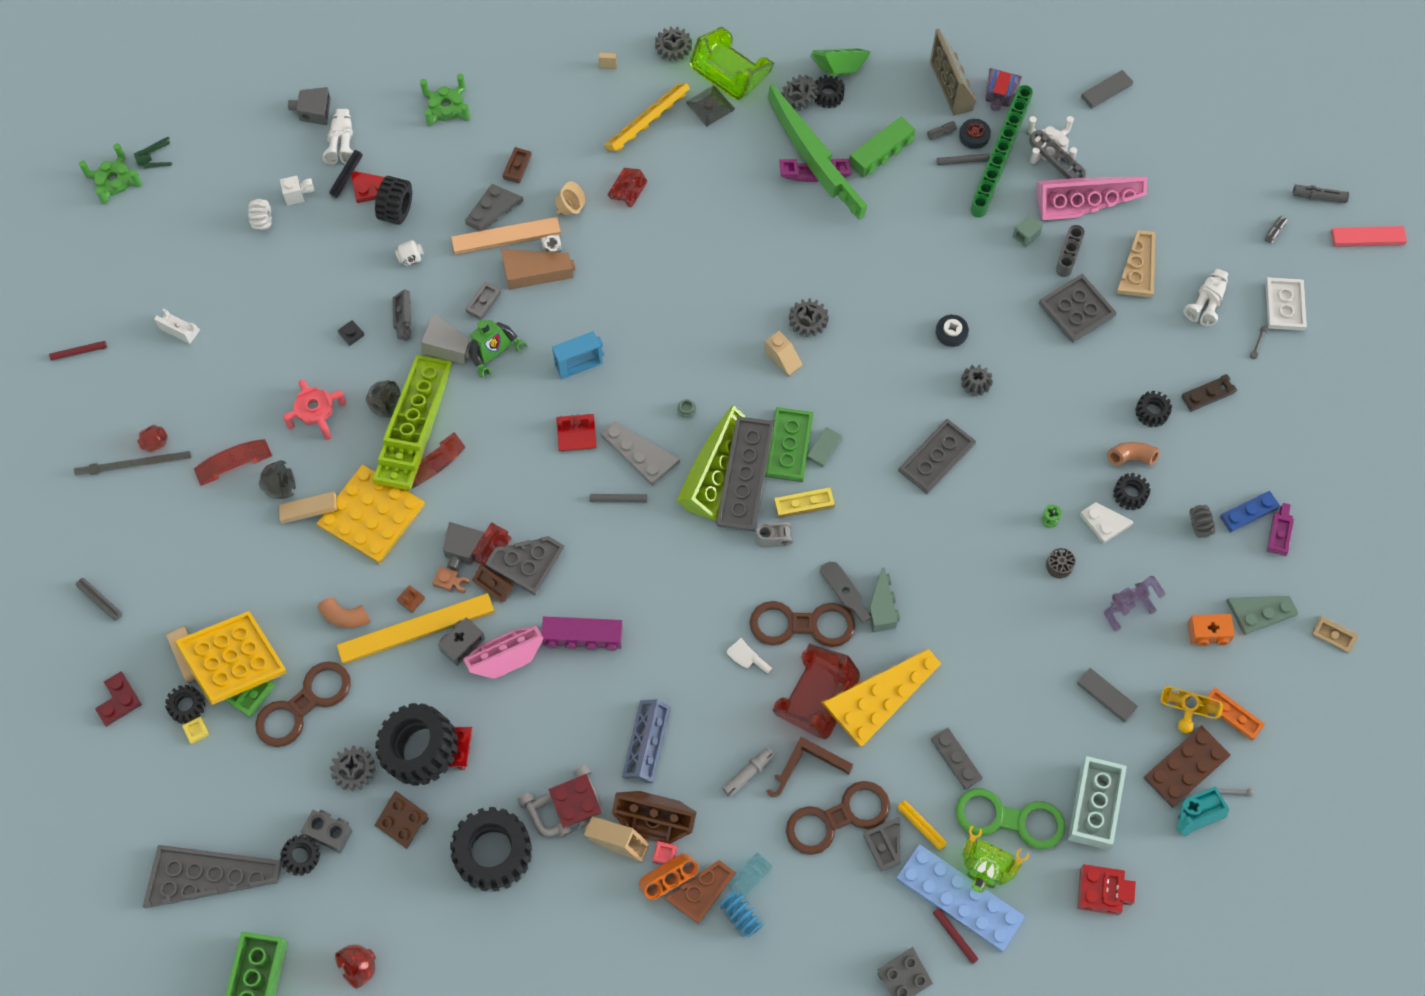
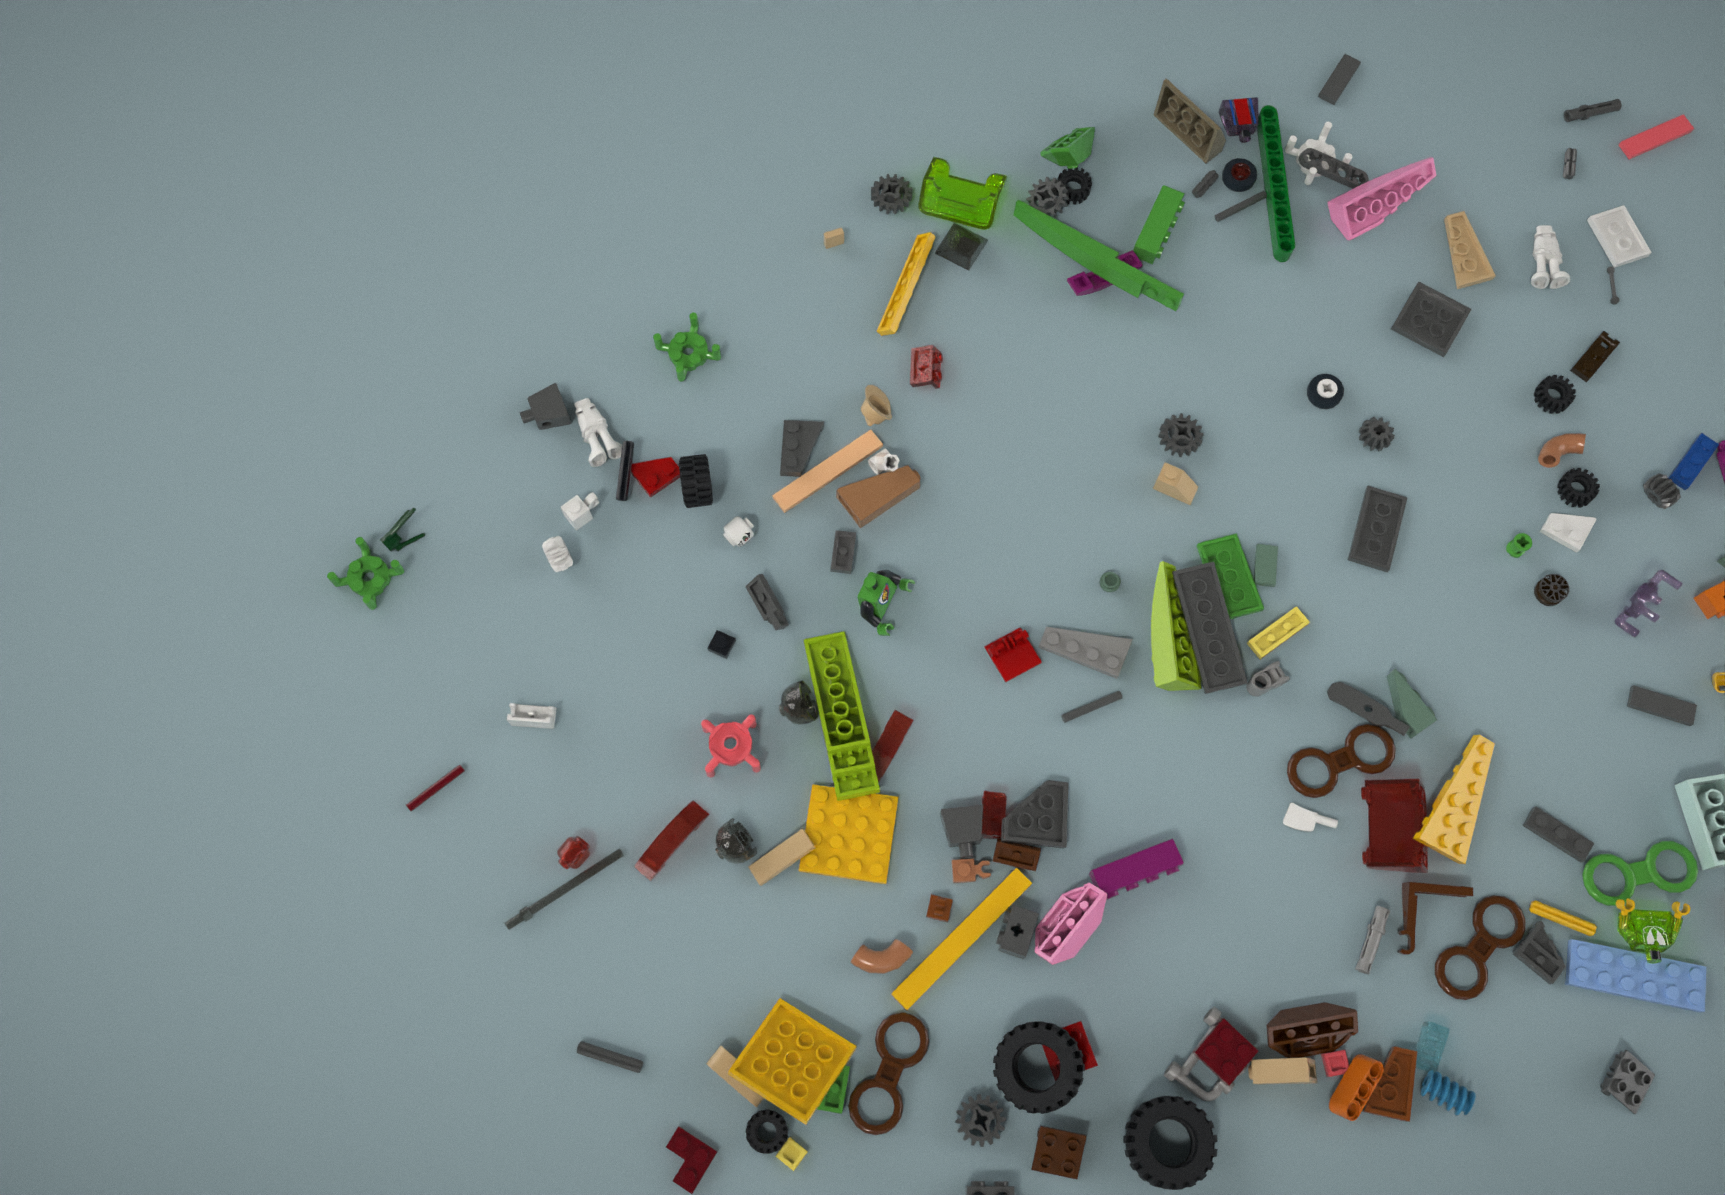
camera: 25 degrees left, 5 degrees up
light grey slope [421,314,470,364] -> none
reddish brown plate [503,147,532,184] -> none
dark azure window [552,331,604,379] -> none
sand blue fence [622,699,671,783] -> none
dark red bar [933,908,979,964] -> none
sand green brick [1012,215,1043,248] -> none
dark grey beam [1056,225,1085,277] -> none

